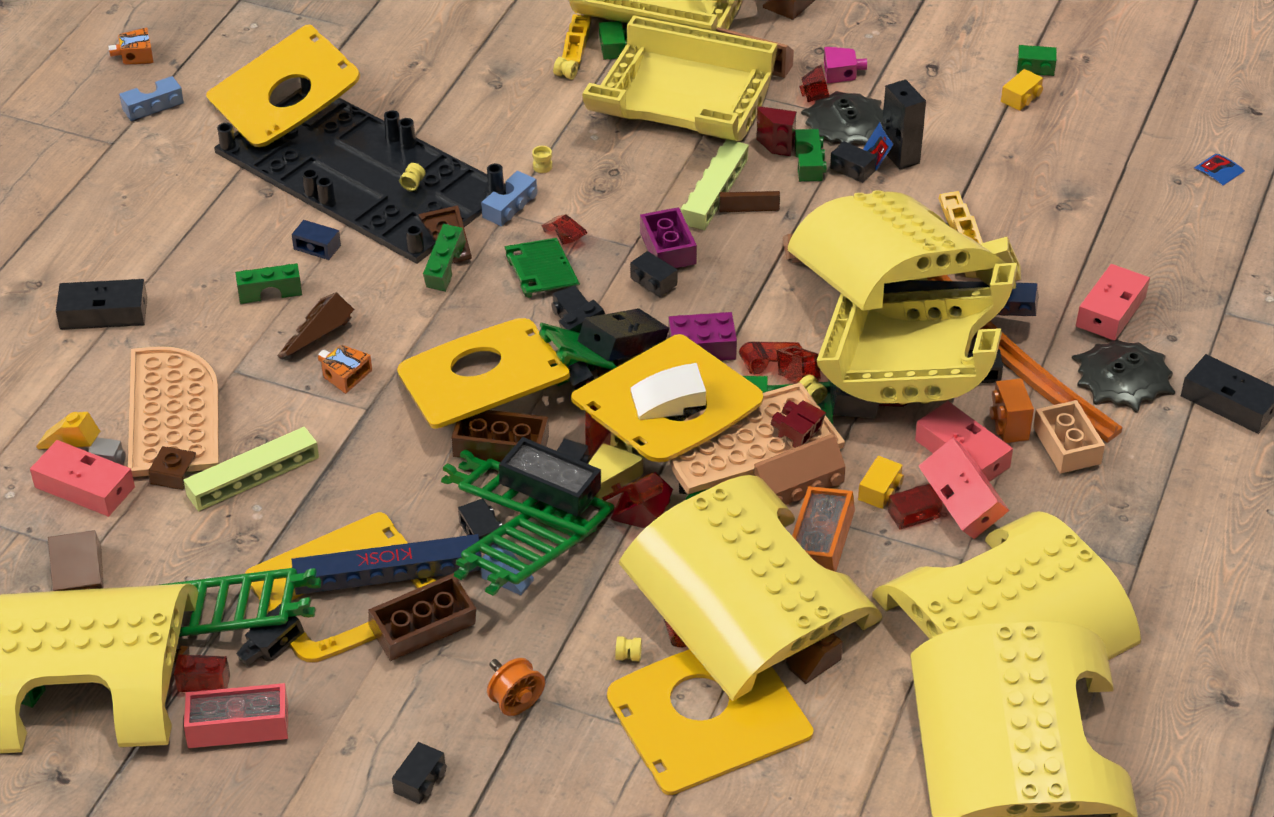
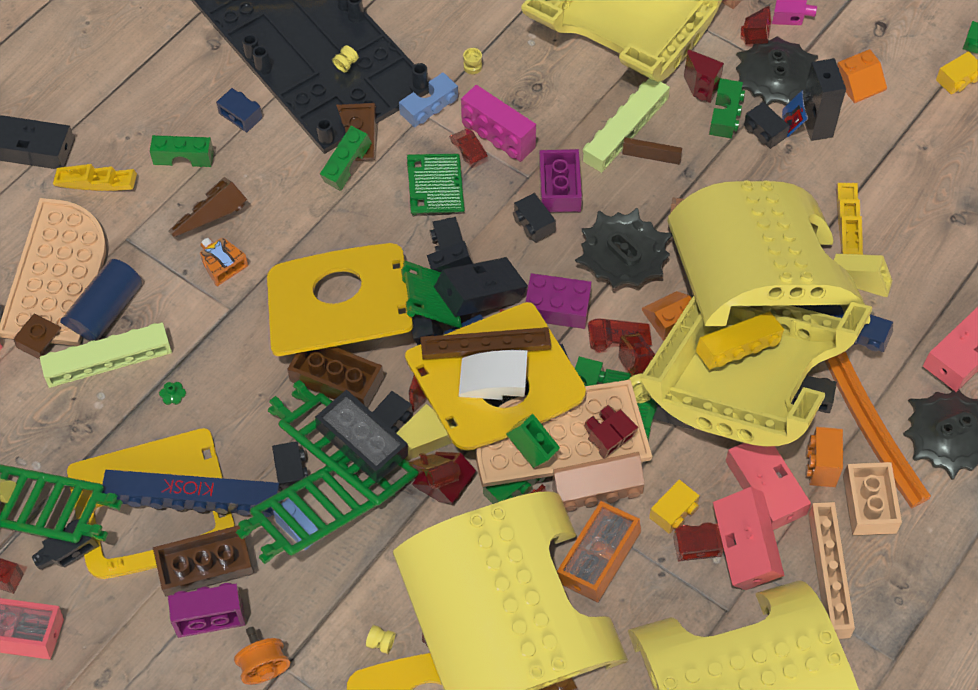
camera: 15 degrees right, 15 degrees up
none -> yellow slope [53,164,137,191]
none -> dark blue brick [60,259,142,341]
none -> green plant [159,382,186,405]
none -> magenta brick [168,583,246,638]
none -> reddish brown plate [421,327,551,360]
none -> dark pink brick [461,85,536,162]
none -> green brick [506,414,560,468]
none -> pearl dark grey piece [575,208,672,288]
none -> orange slope [642,291,692,341]
none -> yellow brick [696,311,784,370]
none -> light nougat brick [809,502,855,639]
none -> orange slope [837,49,887,103]

